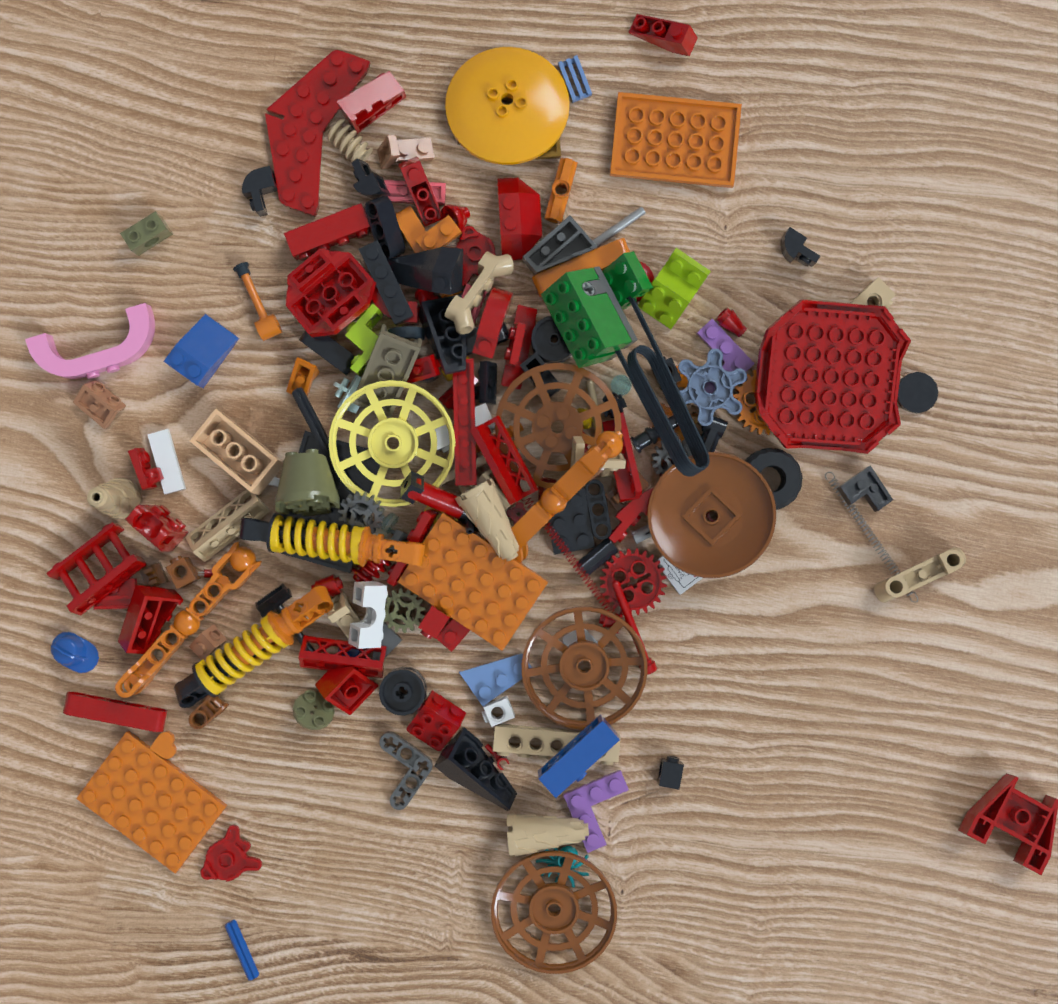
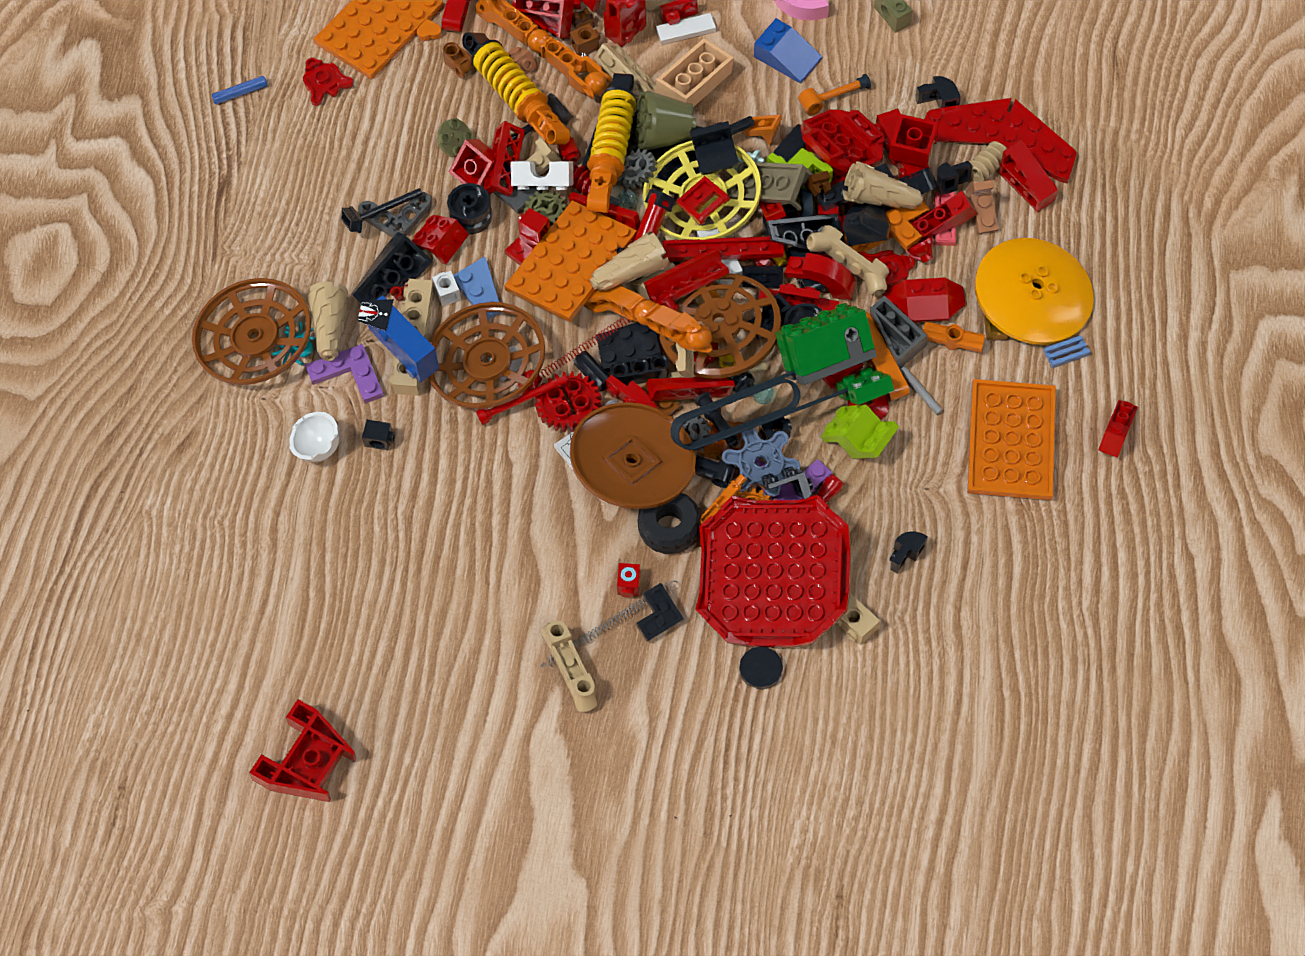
camera: 90 degrees right, 25 degrees down
none -> white cylinder [289,412,340,462]
none -> black piece [341,188,423,233]
none -> black sticker [358,299,394,331]
none -> red brick [617,563,641,598]
none -> red brick [654,291,679,312]
none -> red plate [676,176,730,226]
none -> black bracket [690,121,739,175]
none -> orange piece [700,474,747,525]
none -> black bracket [757,466,813,499]
none -> reddish brown tile [804,171,831,197]
none -> tan cone [843,161,923,209]
none -> red brick [889,114,939,168]

